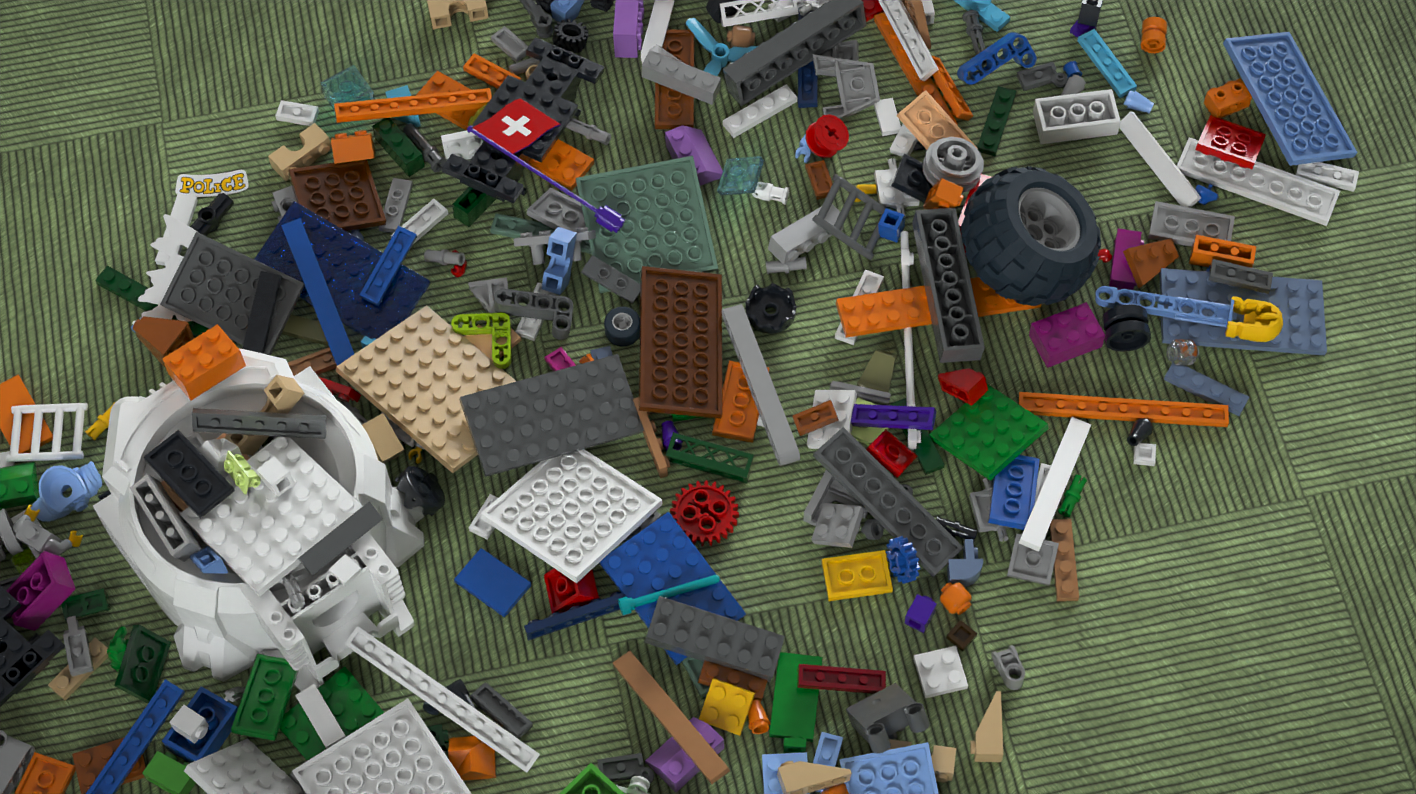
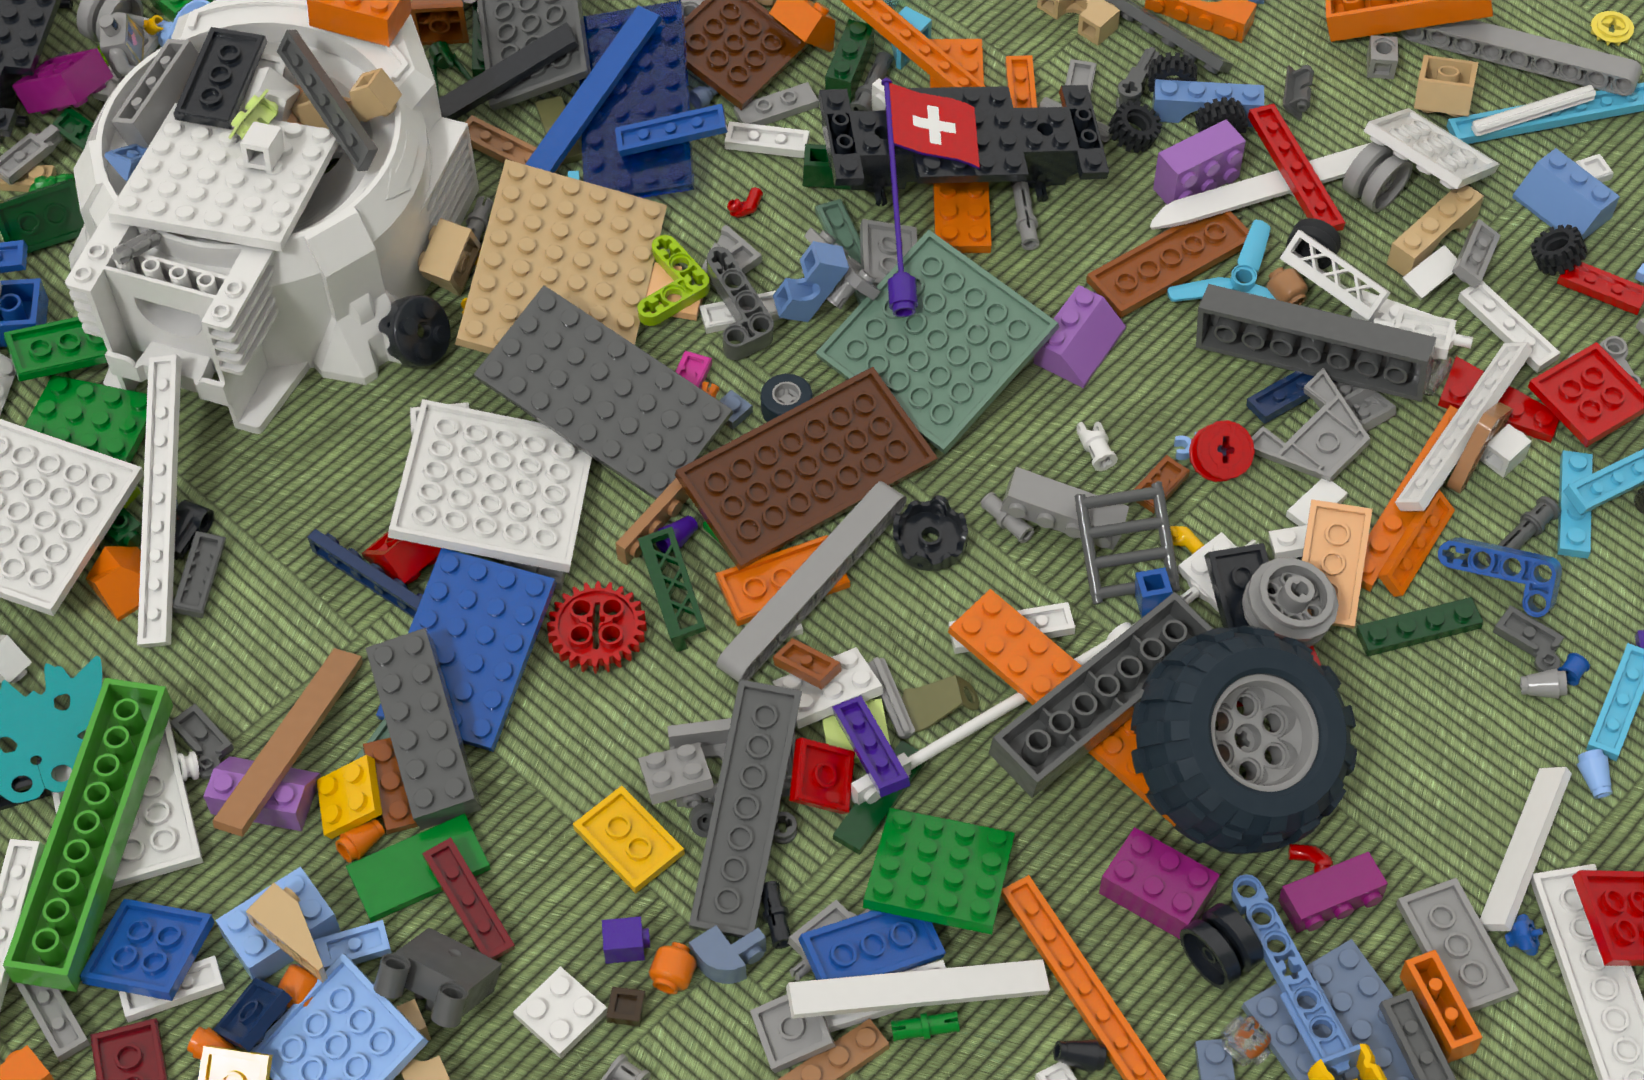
camera: 55 degrees right, 5 degrees down
light grey axle [224,686,246,702] -> none
white tile [295,684,346,749] -> none
dark grey tile [298,502,383,576] -> none
red plate [319,377,361,402] -> none
white tile [329,554,362,586] -> none
light grey pin [424,249,465,266] -> none
blue tile [454,548,532,618] -> none
dark grey plate [581,255,641,304] -> none
teal piece [618,575,720,615] -> none
light grey wedge [642,45,721,105] -> none
clear light blue plate [717,156,764,196] -> none
white plate [723,84,797,138] -> none
green plate [783,735,806,754] -> none
blue gear [886,536,920,584] -> none
orange brick [923,178,964,209] -> none
red slope [938,368,988,406] -> none
white brick [1033,89,1121,144] -> none
dark orange wing [1123,238,1179,288] -> none

